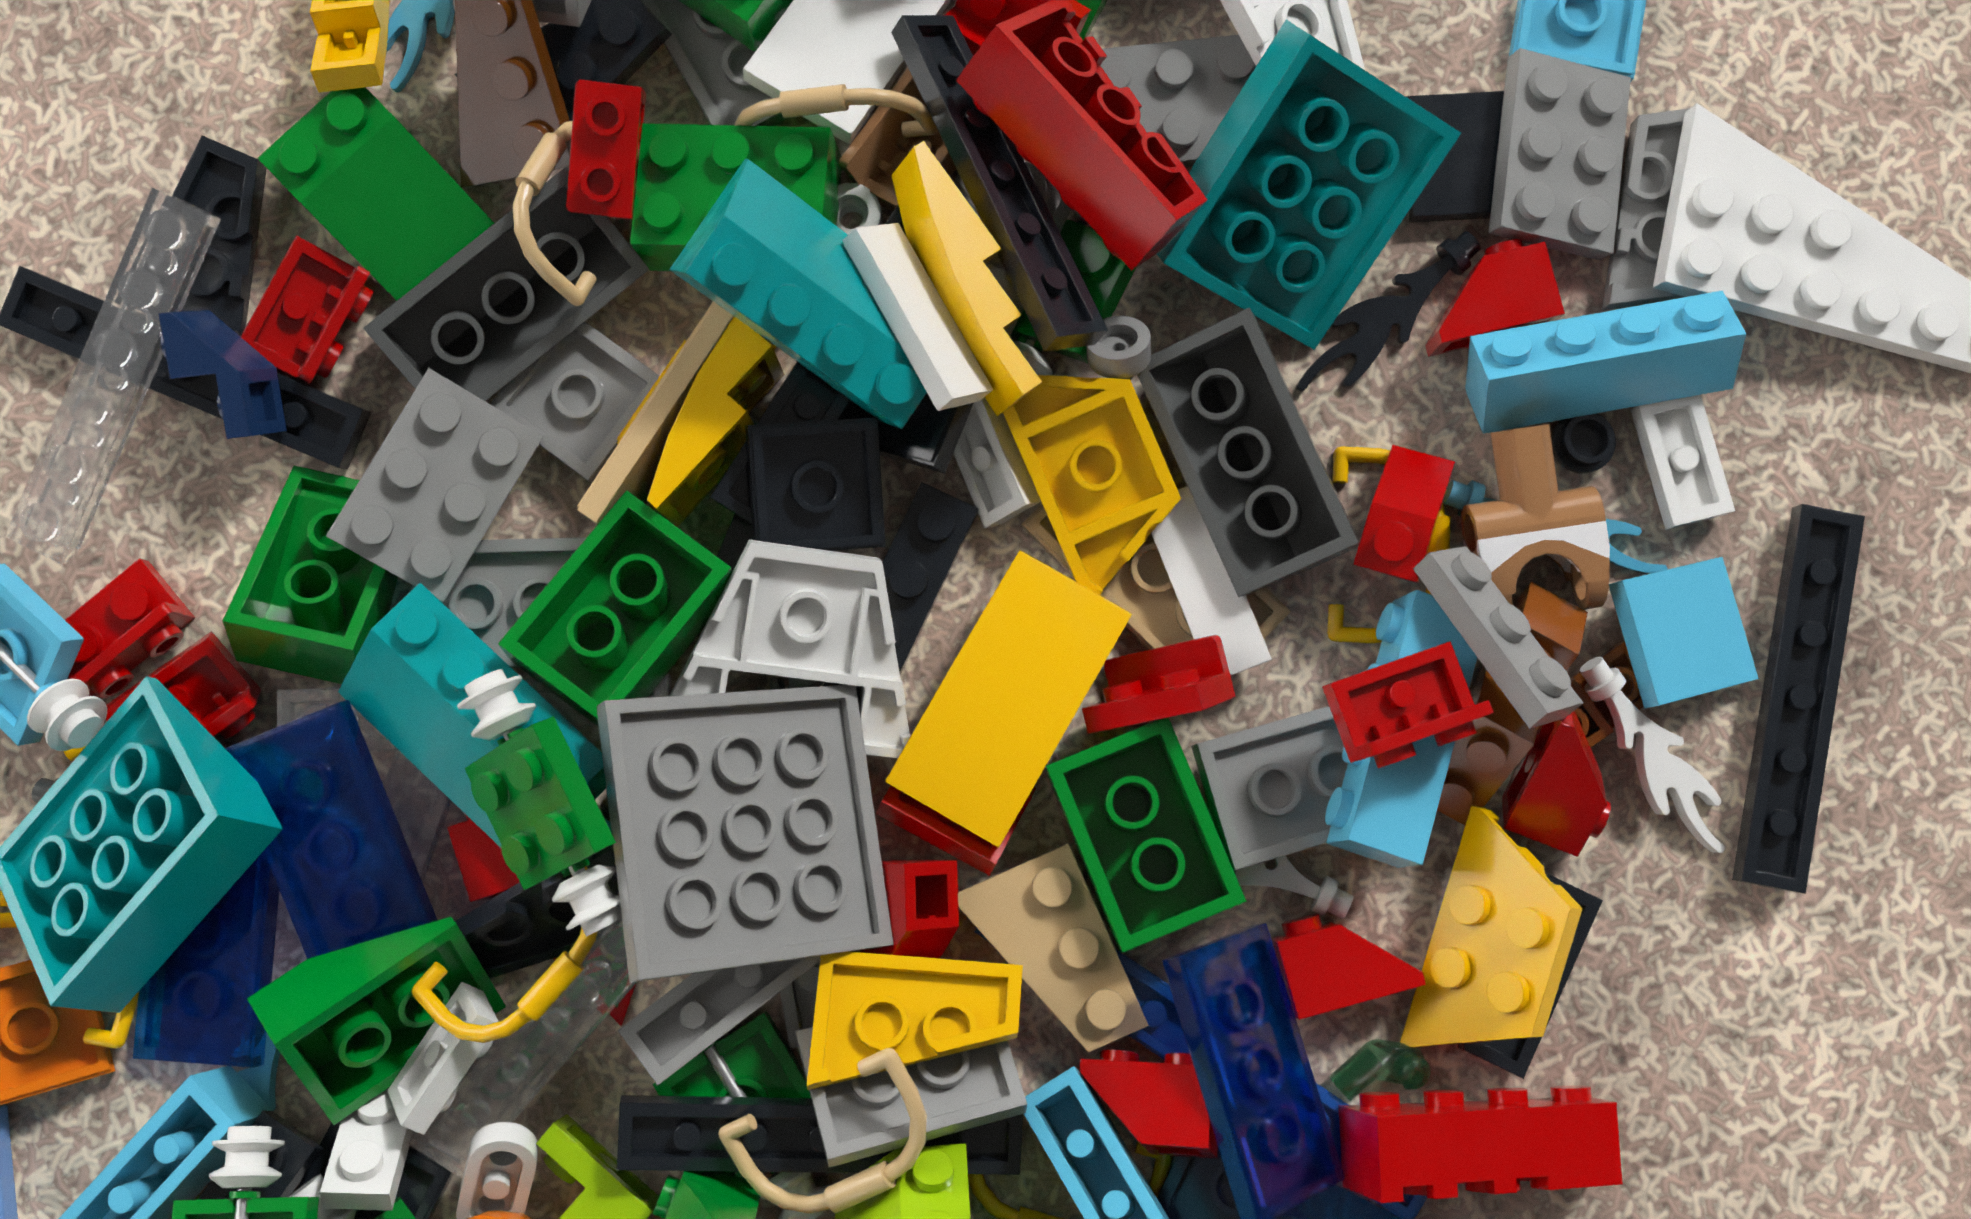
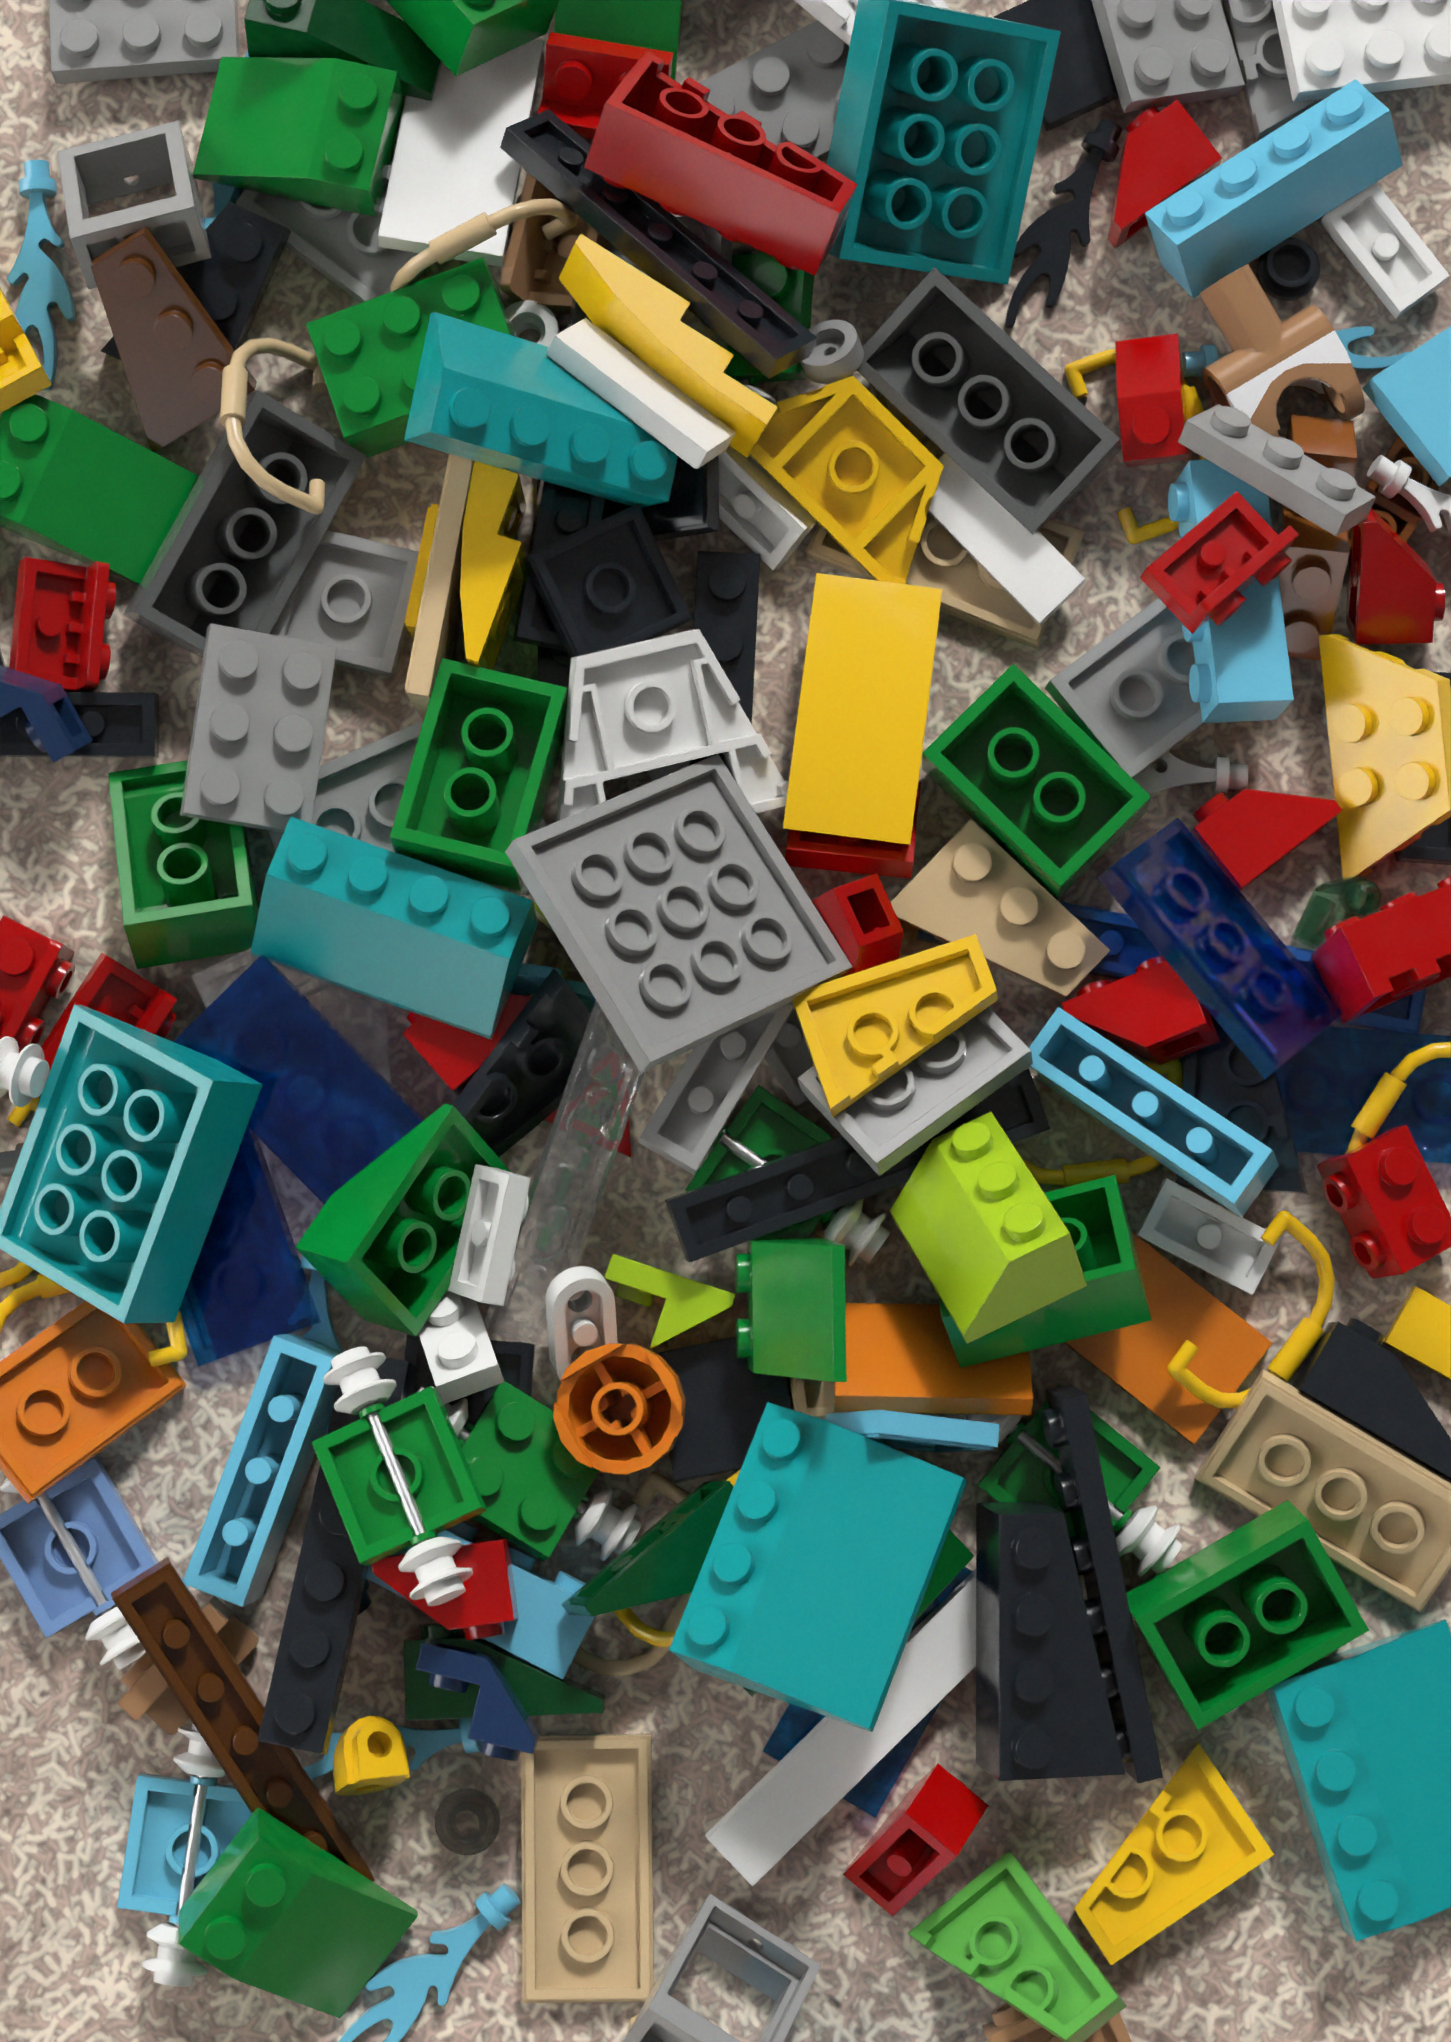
camera: 20 degrees left, 0 degrees up
yellow piece [411,867,598,1043] -> none
green plate [457,669,622,937] -> none
red bracket [566,80,646,220] -> none
tan piece [718,1048,927,1214] -> none
red bracket [1082,635,1236,734] -> none

